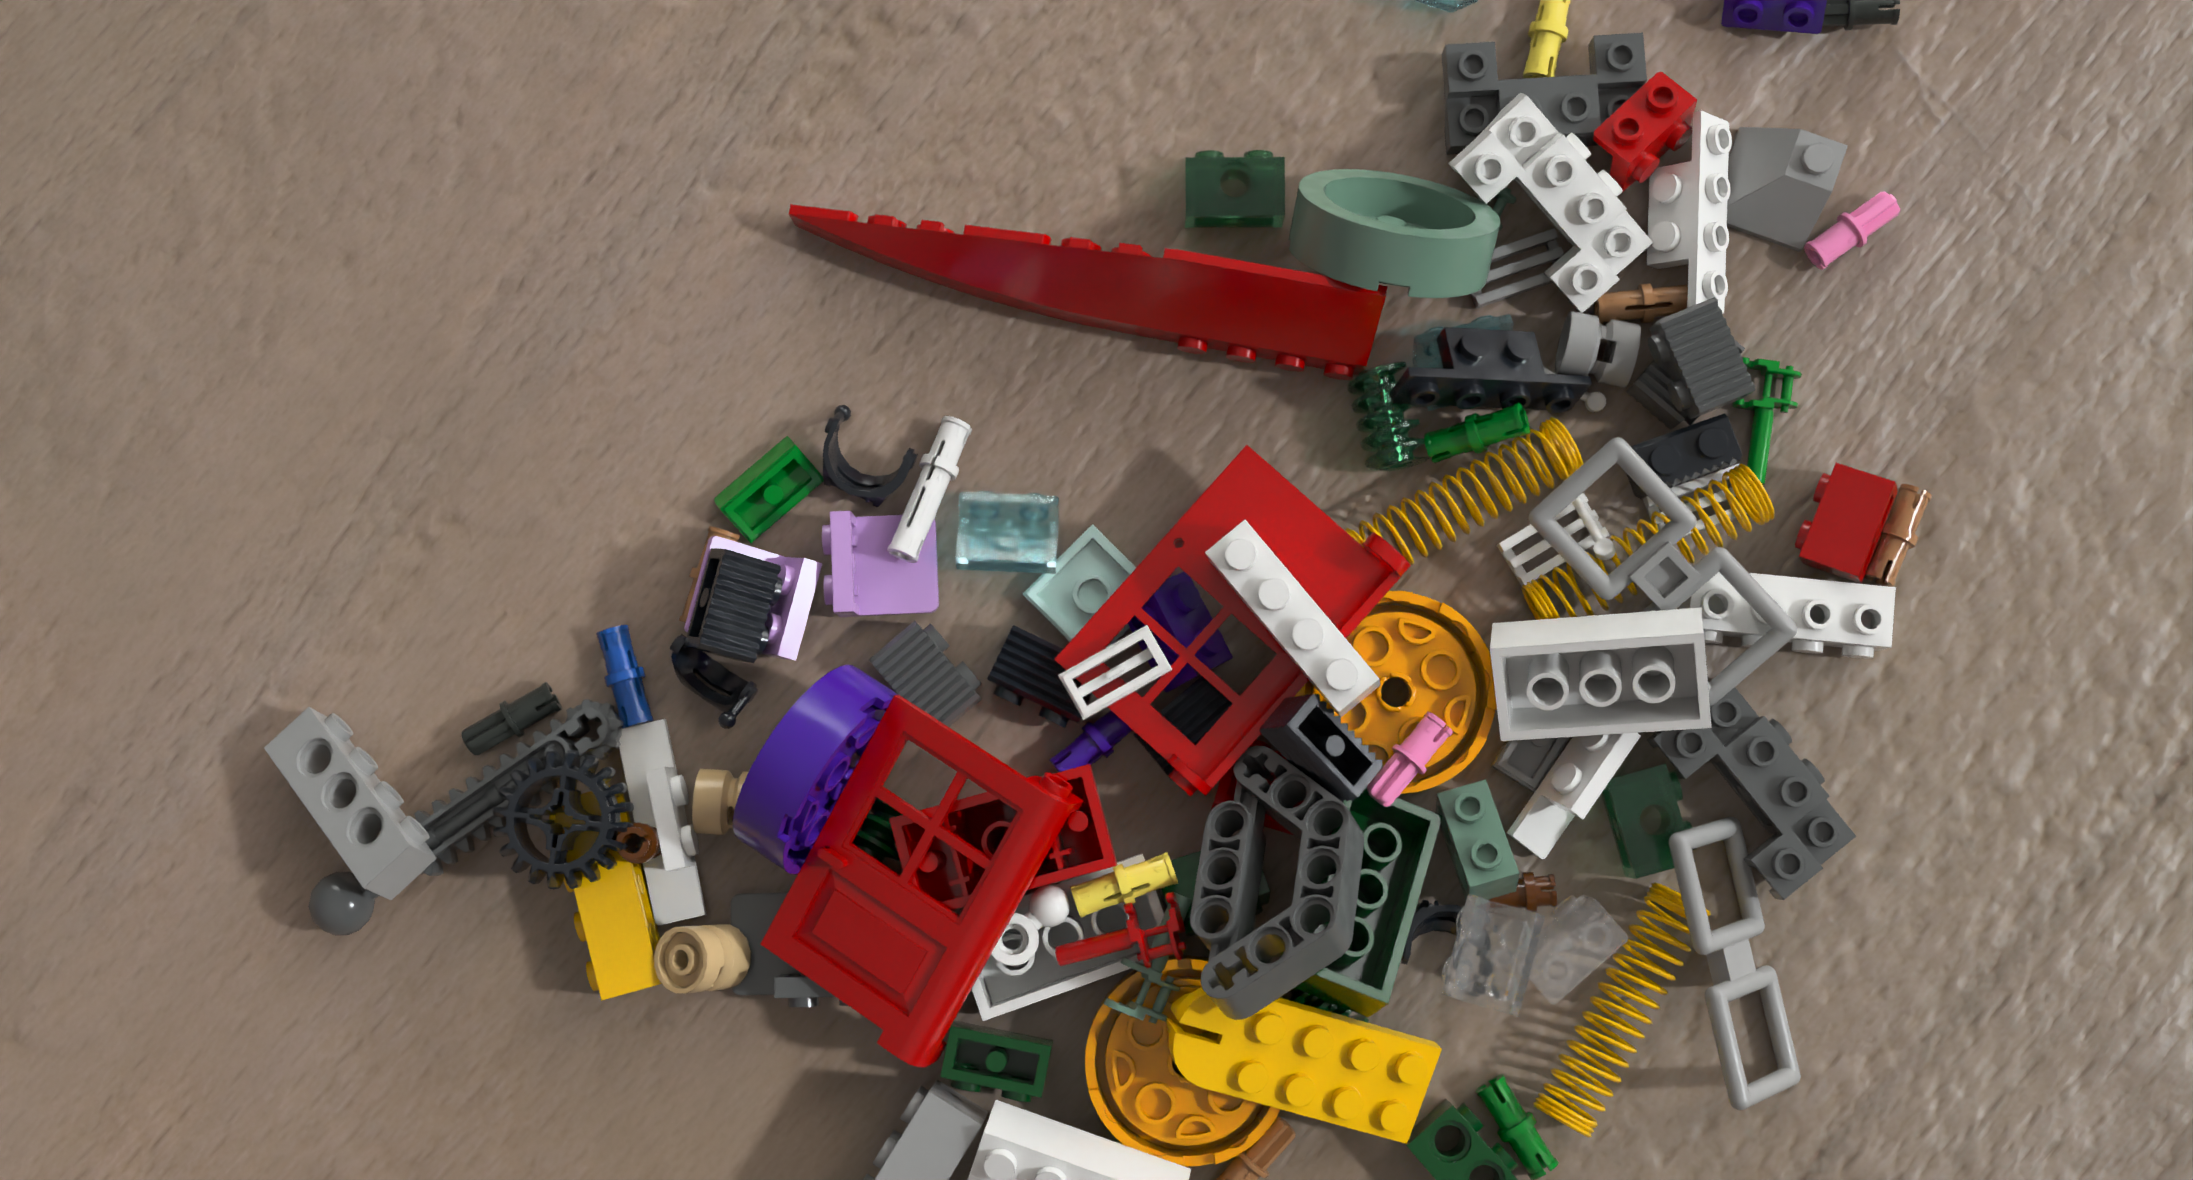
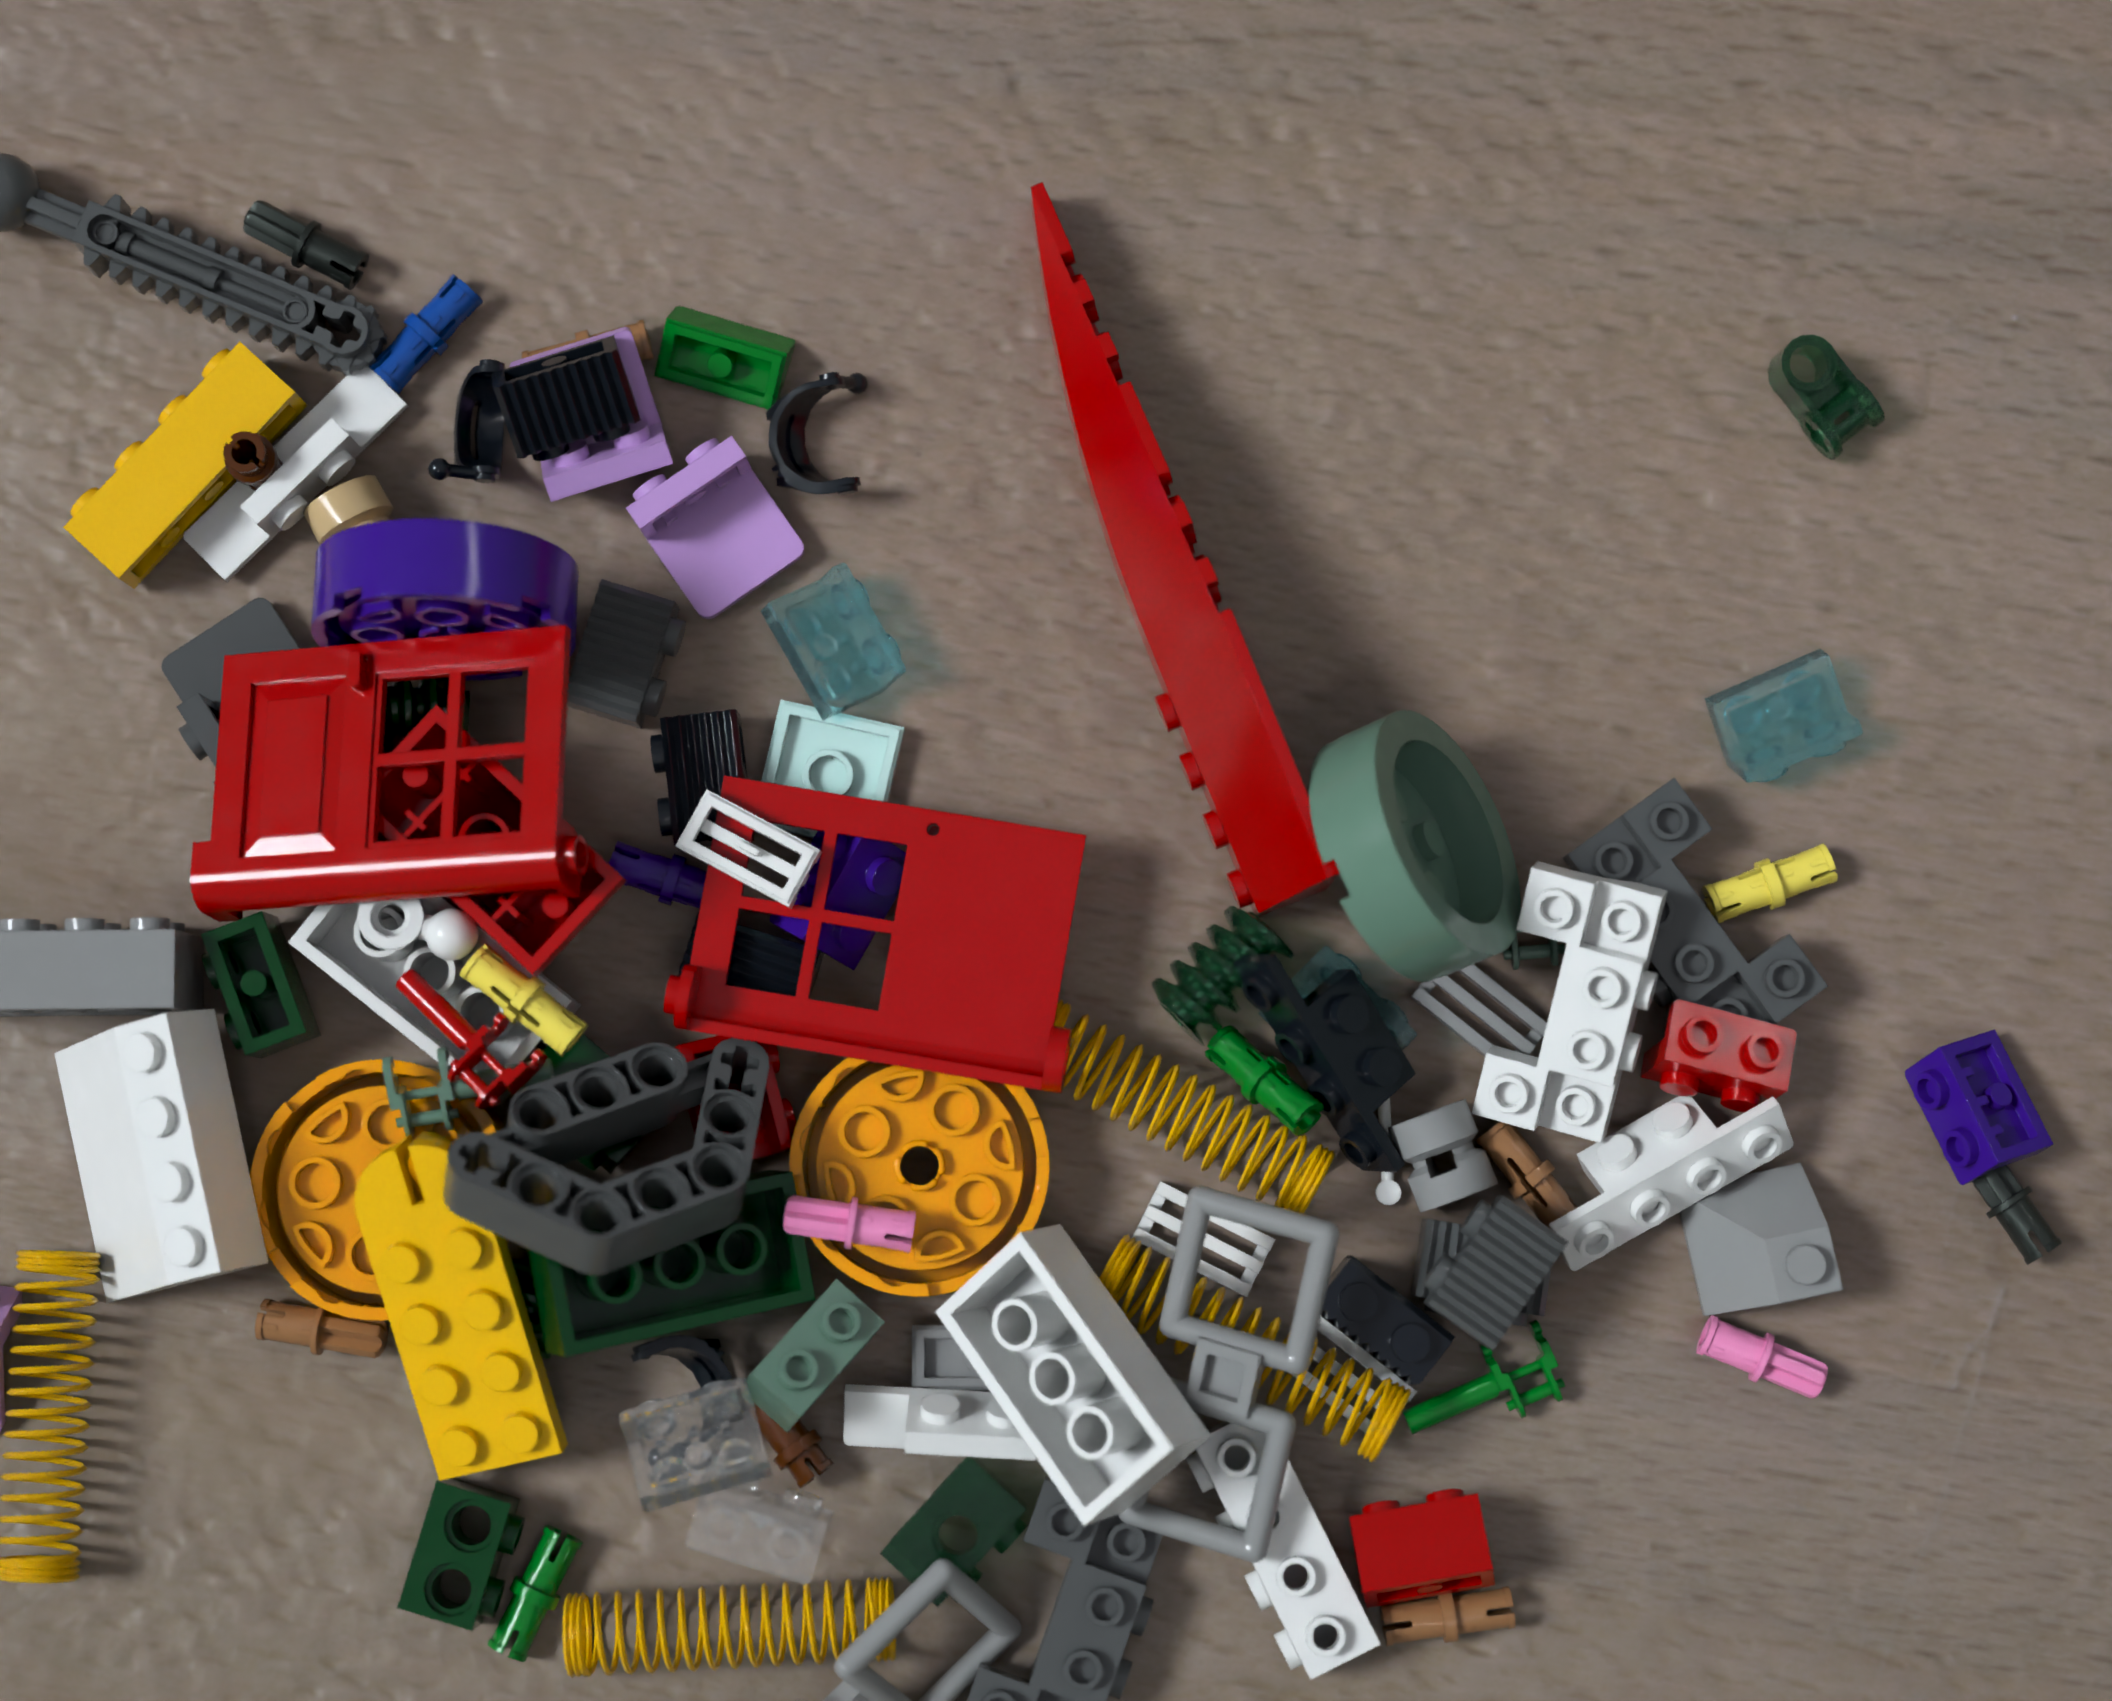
camera: 50 degrees right, 0 degrees up
light grey brick [264,707,437,900] -> none
black gear [492,750,634,890] -> none
tan wheel [654,924,751,994] -> none
white pin [887,416,972,563] -> none
clear green brick [1184,150,1285,228] -> none
white brick [1205,520,1380,717] -> none
black brick [1259,694,1383,802] -> none
white hinge [1572,496,1616,560] -> none

